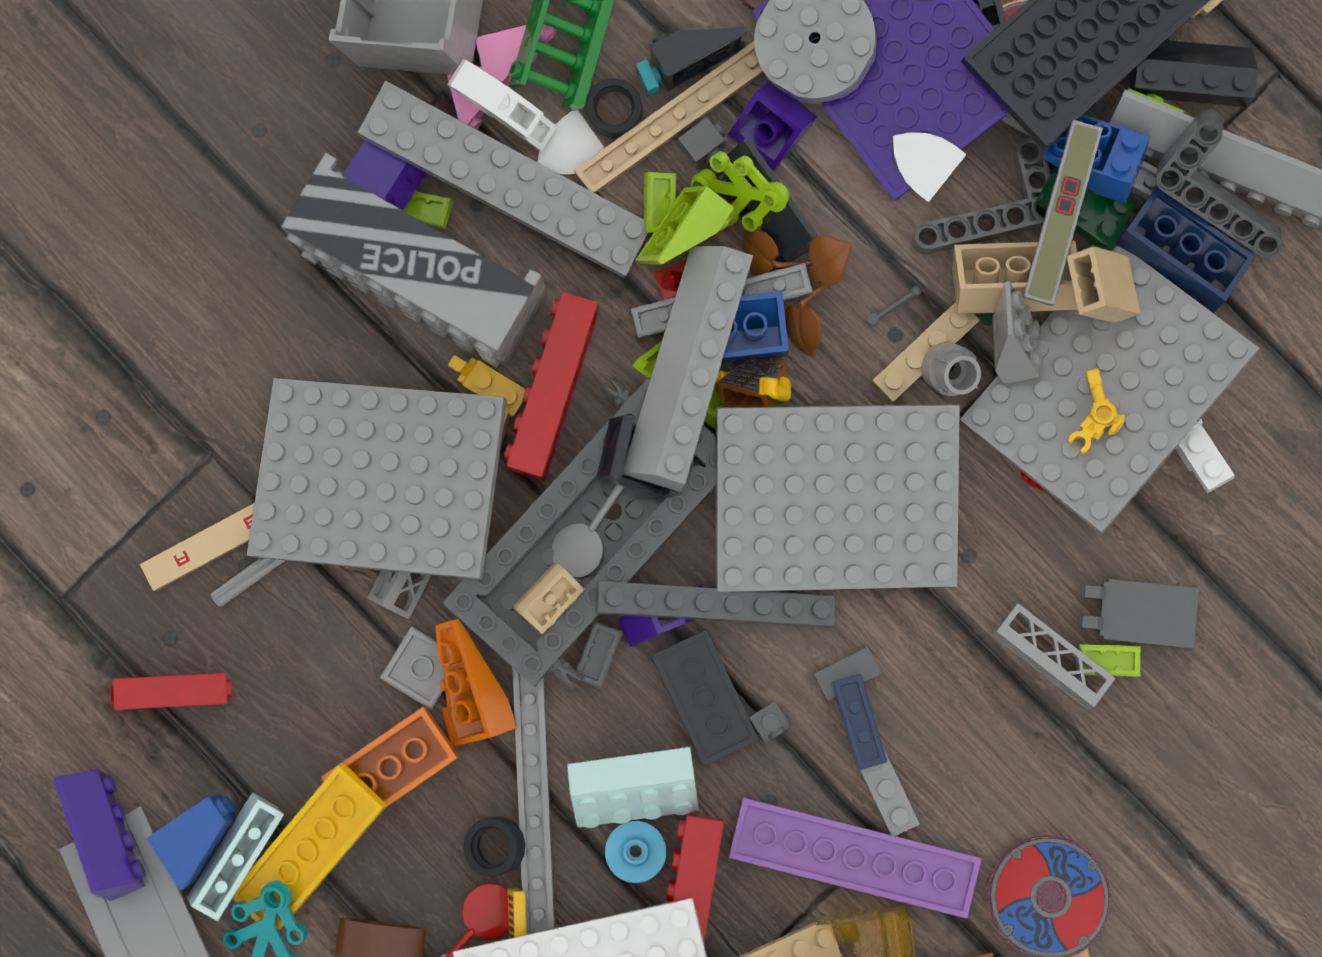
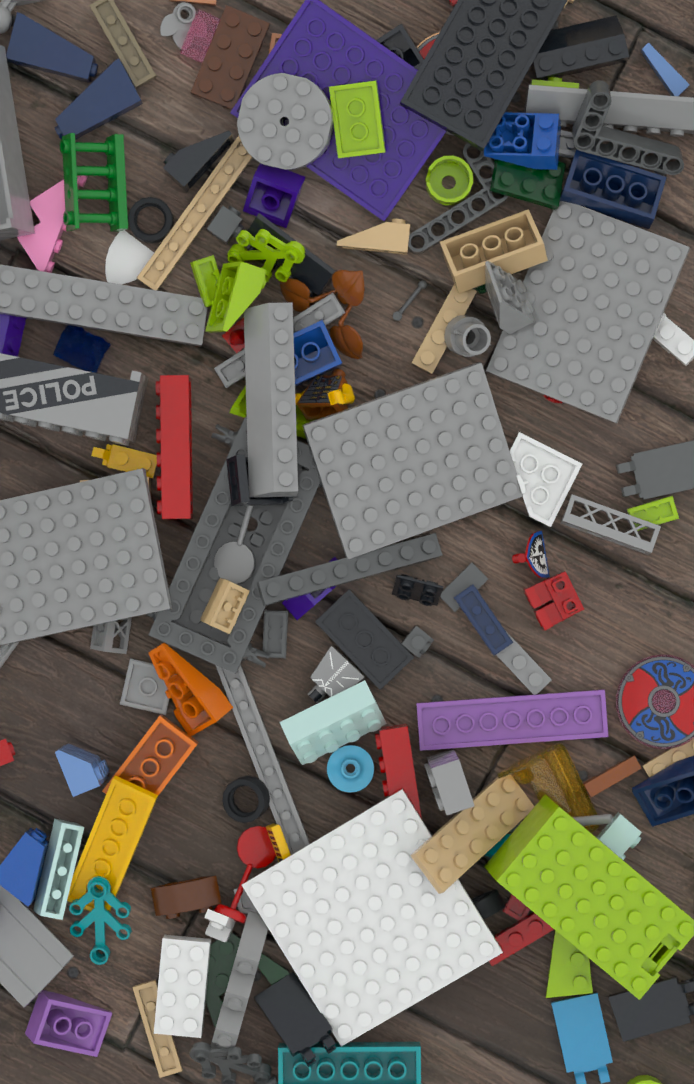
camera: 25 degrees left, 5 degrees up
lime plate [403,191,453,230] -> none
white slope [447,59,558,151] -> none
teal plate [636,59,662,98] -> none
white sticker [893,132,966,202] -> none
olive tile [1023,120,1103,306] -> none
tan brick [1067,246,1141,323] -> none
yellow piece [1068,368,1126,455] -> none
none -> clear blue bracket [53,325,111,373]
none -> medium blue slope [55,743,110,797]
none -> light grey torso [308,646,364,704]
none -> lime plate [329,81,386,158]
none -> tan slope [337,219,410,255]
none -> black hinge [392,574,444,606]
none -> light grey brick [424,749,475,815]
none -> lime piece [425,155,473,206]
none -> white plate [510,432,582,527]
none -> shield [512,531,550,578]
none -> red hips [523,571,584,631]
none -> medium blue piece [640,43,690,96]

